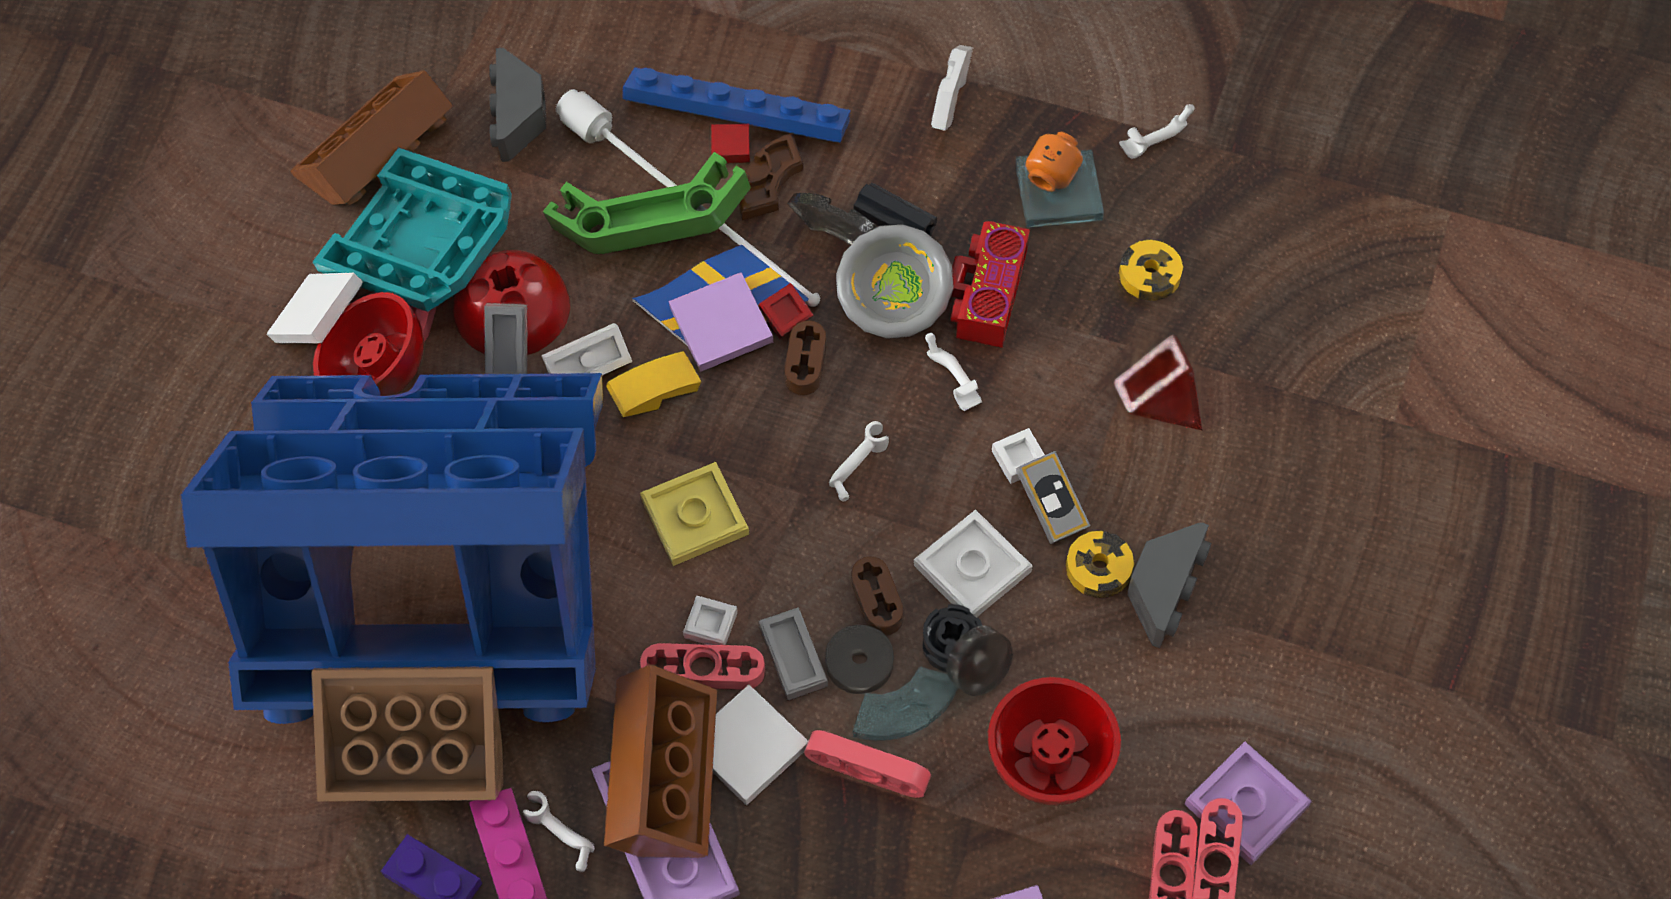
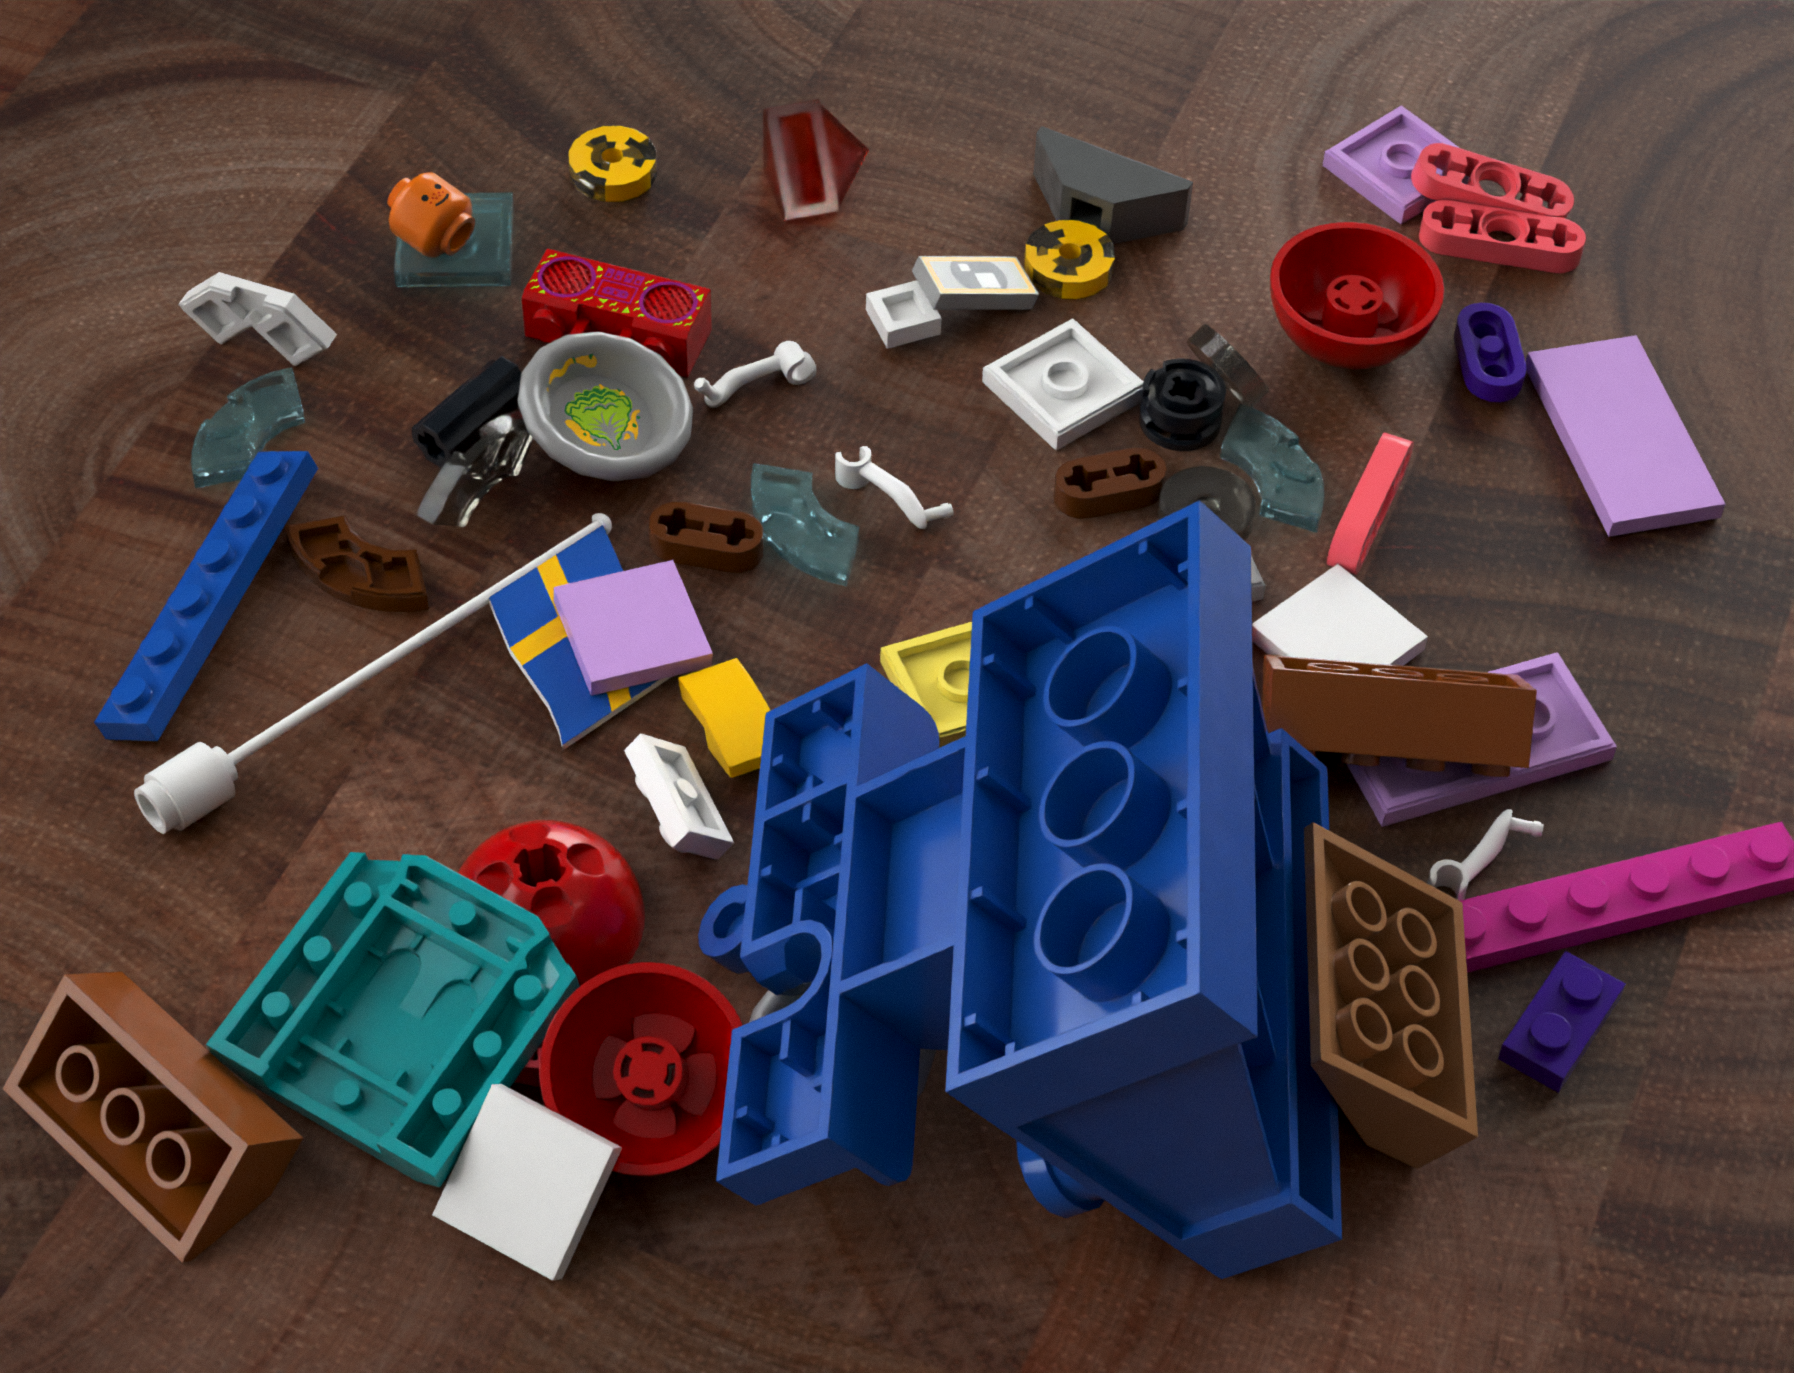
camera: 90 degrees left, 10 degrees down
light grey tile [484,303,527,374] -> none
dark grey slope [489,48,546,162] -> none
bright green piece [543,152,751,254] -> none
red tile [711,124,750,163] -> none
red tile [758,283,813,339] -> none
white piece [1119,104,1195,159] -> none
none -> clear light blue tile [191,367,305,488]
none -> clear light blue tile [751,463,859,586]
none -> dark purple plate [1454,303,1527,402]

